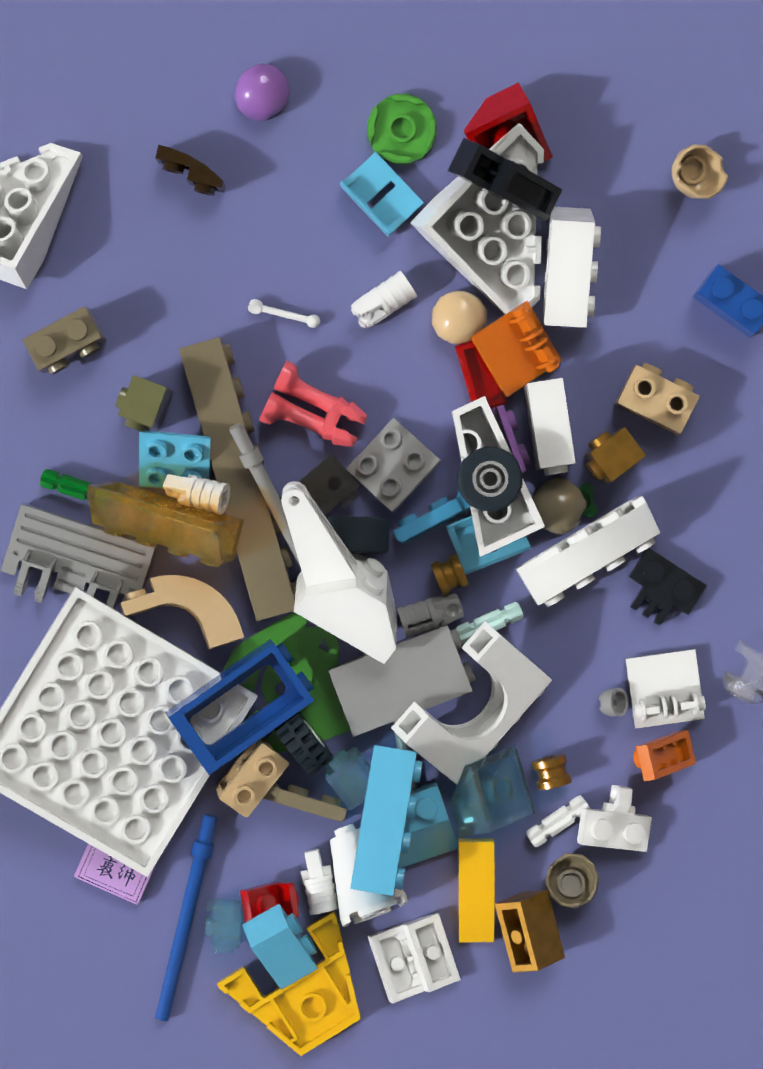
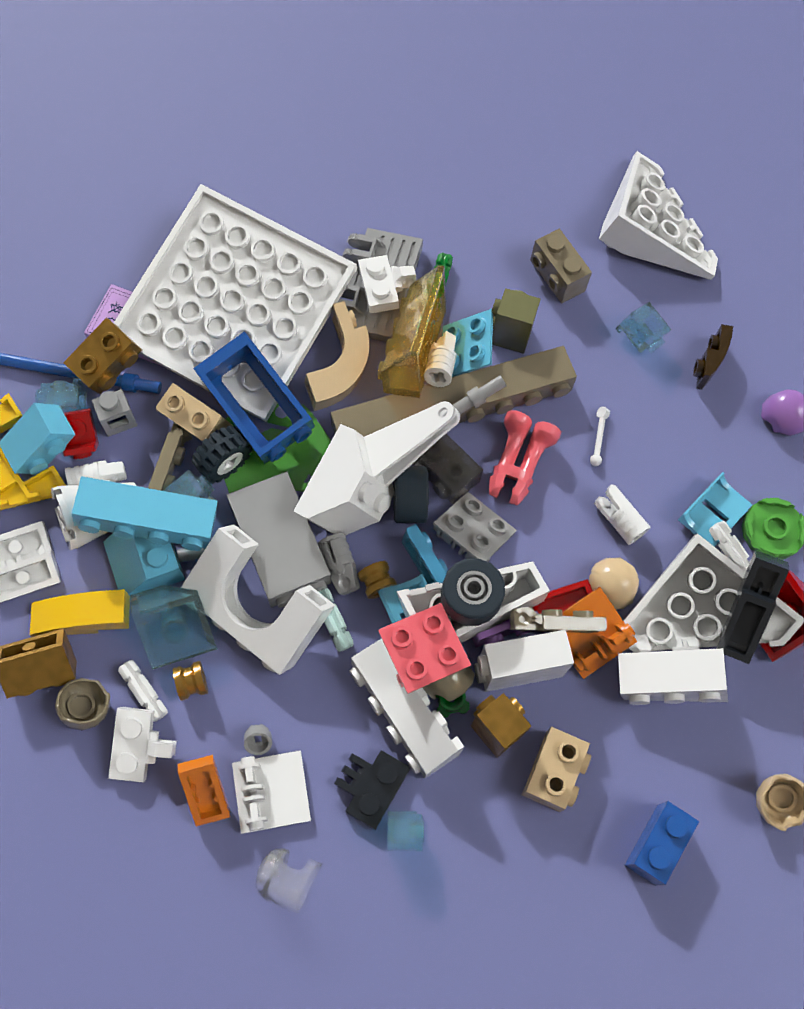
camera: 80 degrees right, 20 degrees down
none -> pearl gold brick [63,317,142,394]
none -> light grey brick [92,389,137,437]
none -> white hinge [358,255,416,313]
none -> coral hinge [378,603,471,694]
none -> clear light blue brick [387,811,424,851]
none -> hinge [510,607,607,633]
none -> clear light blue brick [615,302,672,353]
none -> white axle [709,521,751,572]

